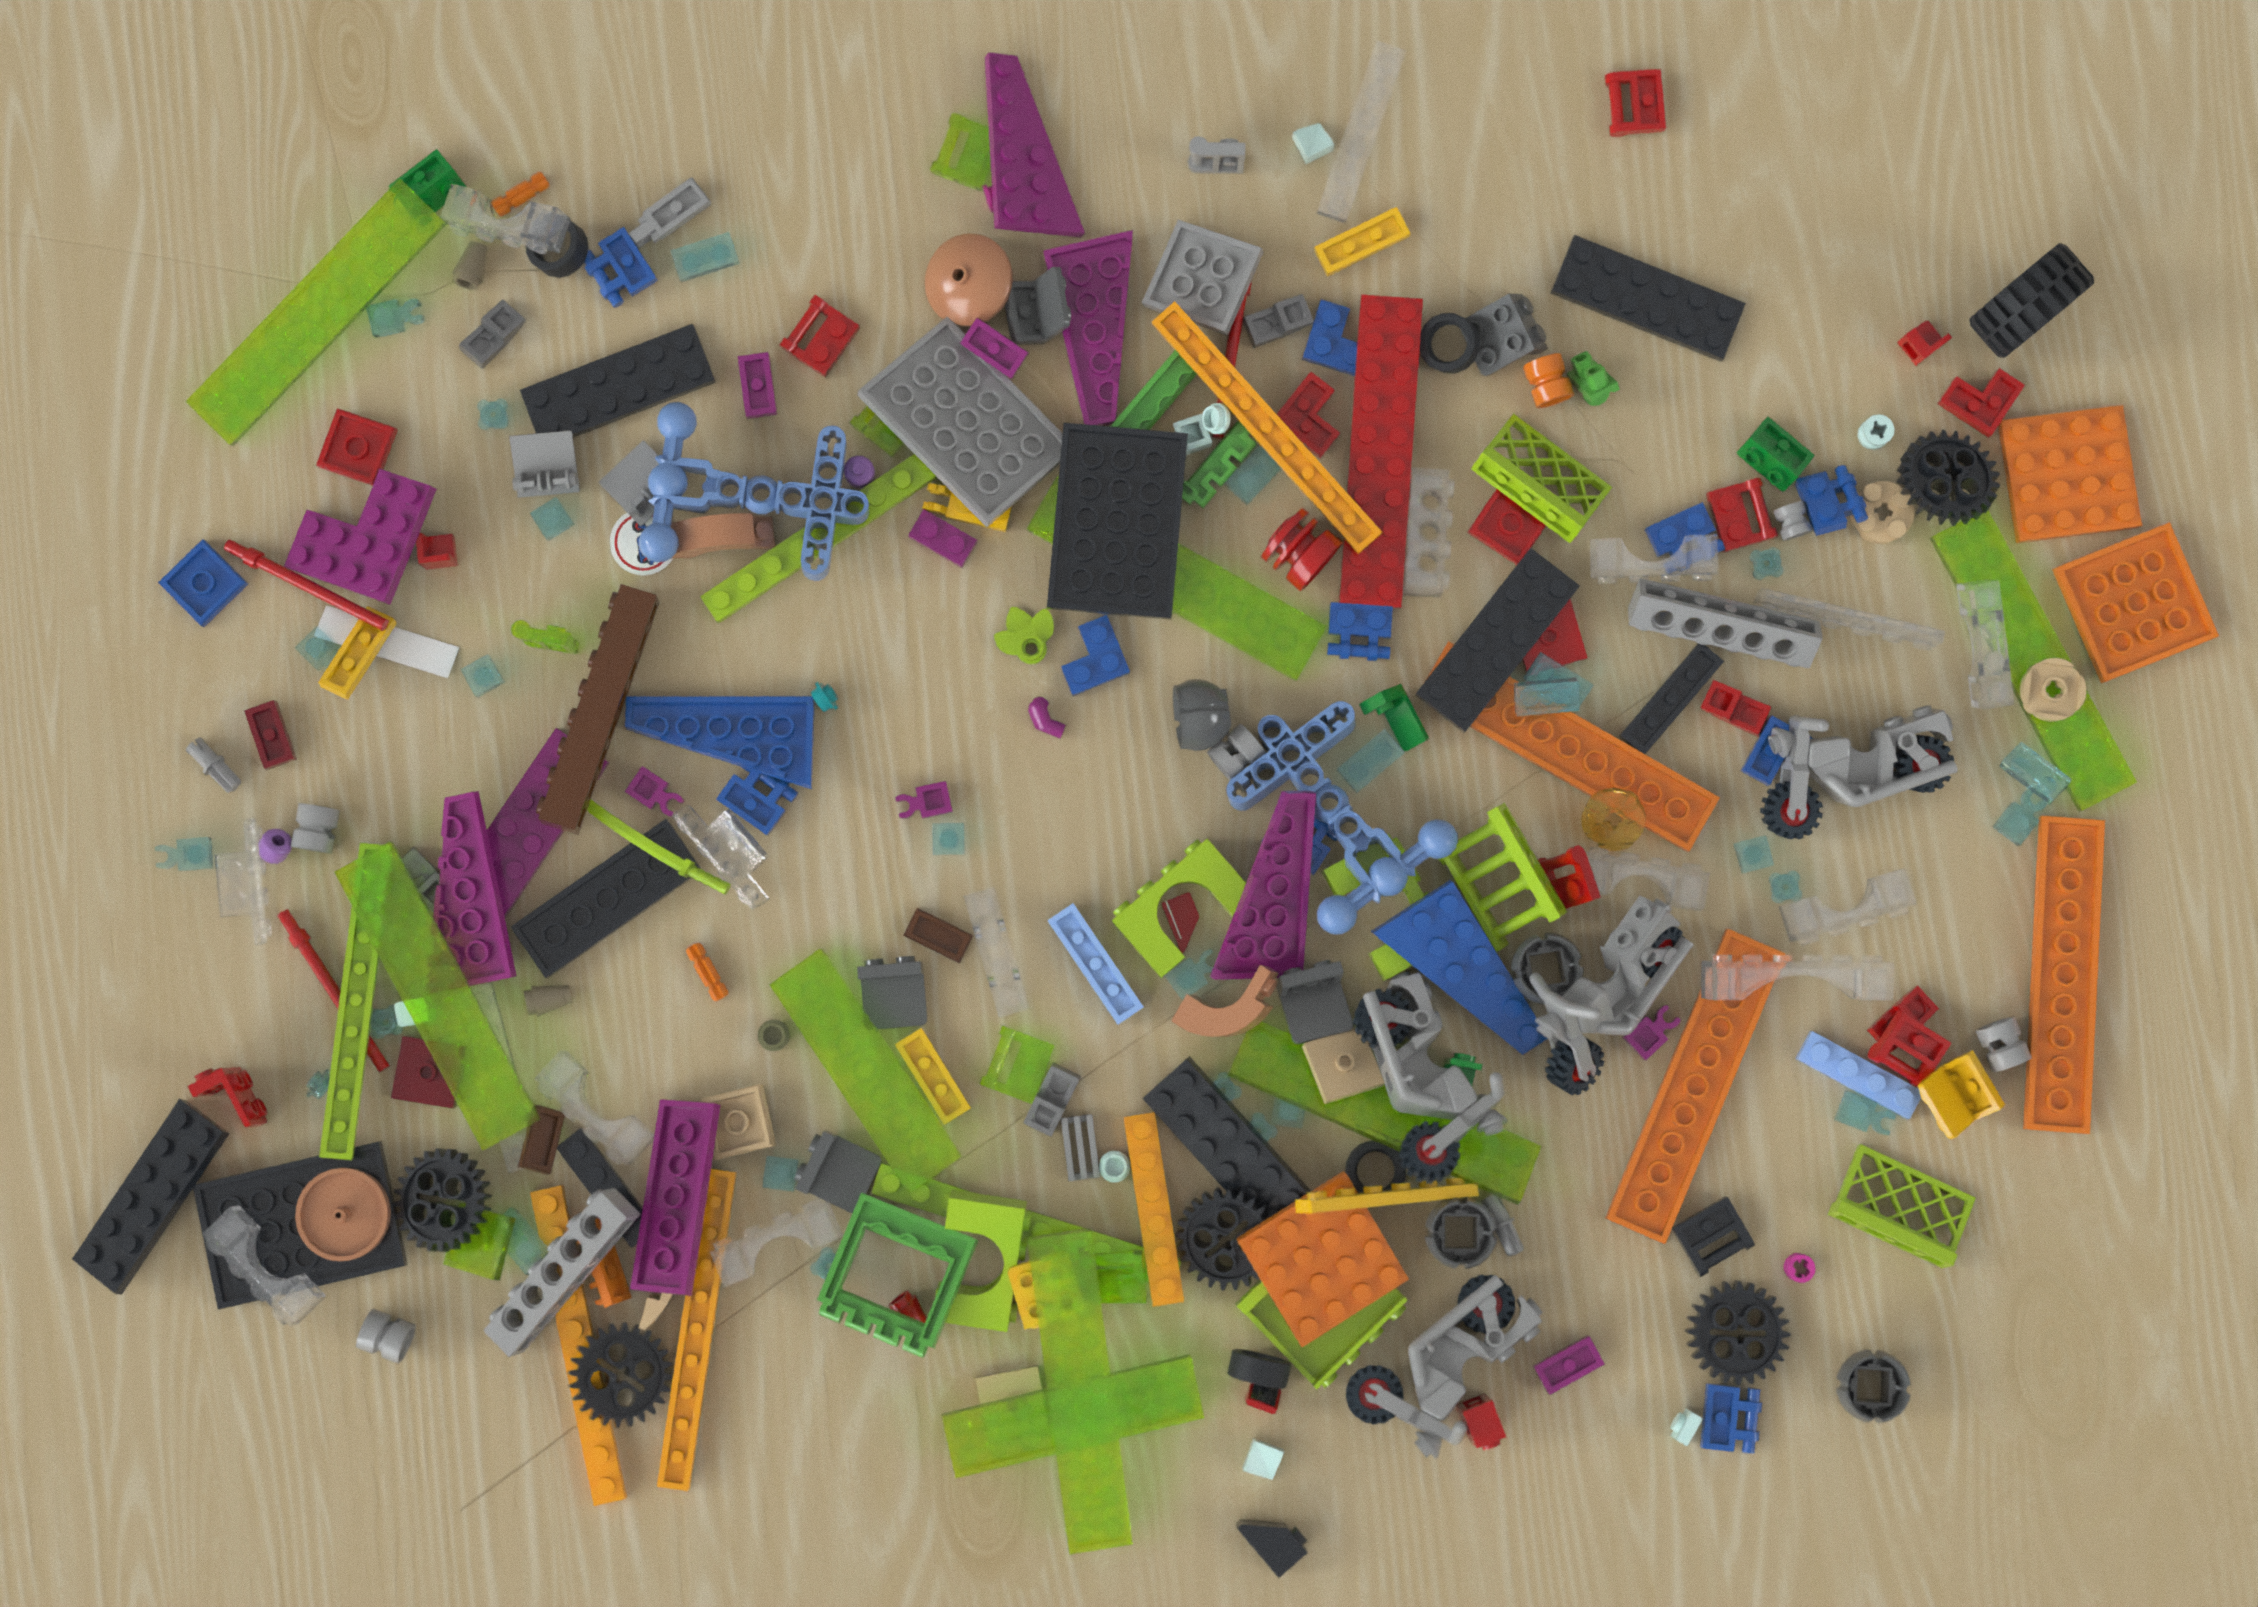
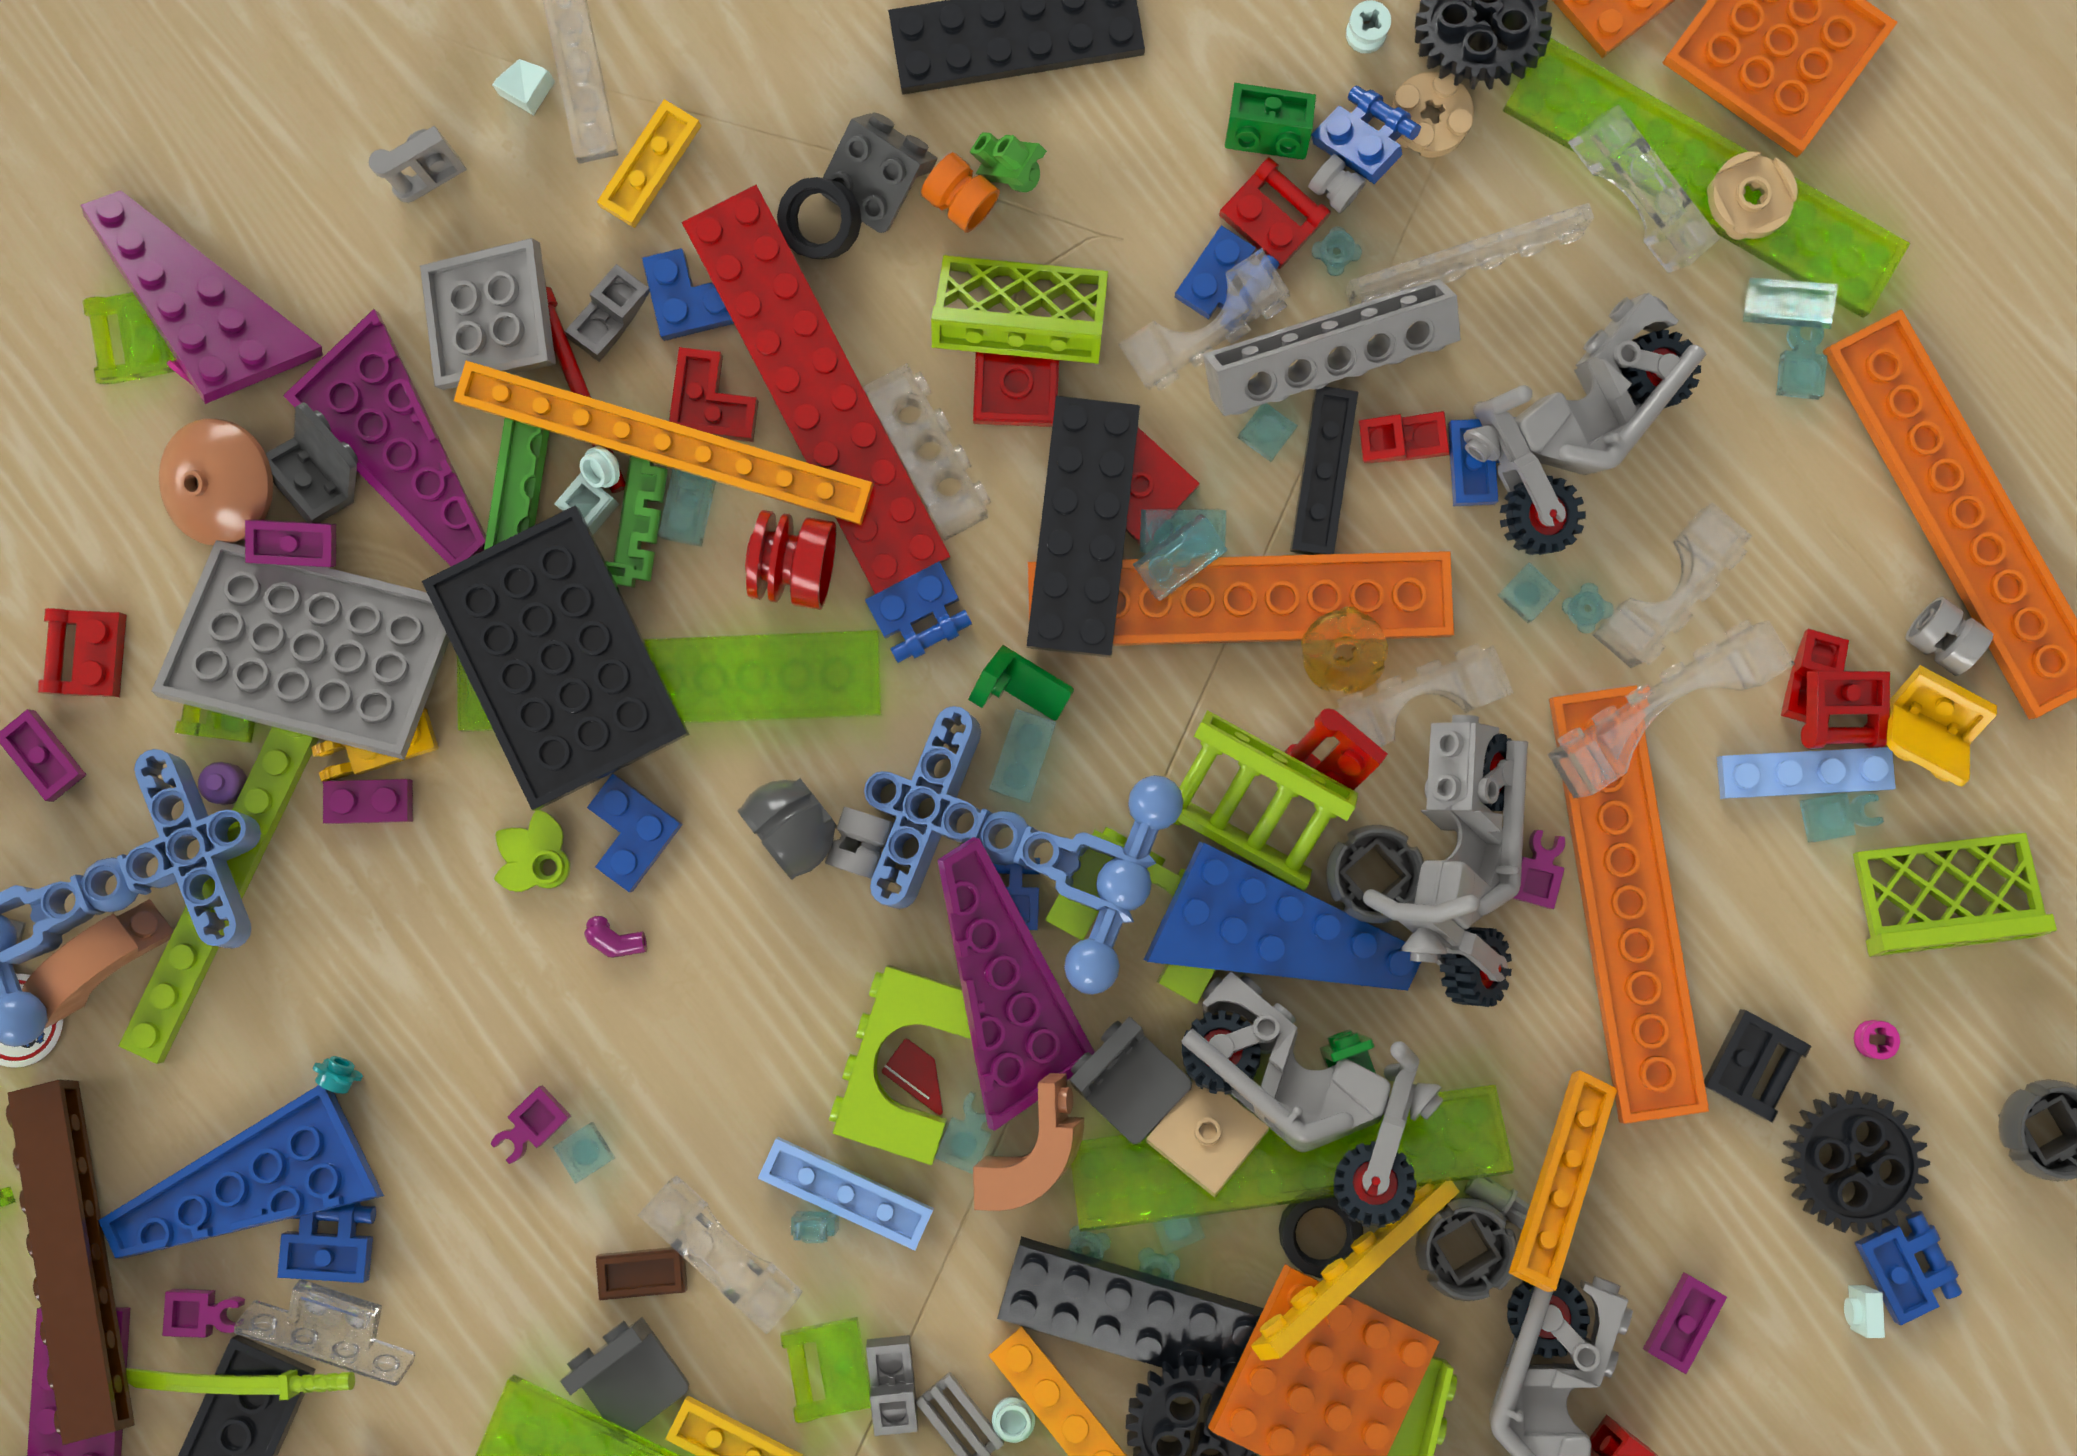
camera: 25 degrees left, 0 degrees up
none -> clear light blue plate [791,1211,839,1243]
none -> clear light blue plate [1238,403,1298,462]
none -> light orange plate [1509,1070,1617,1292]

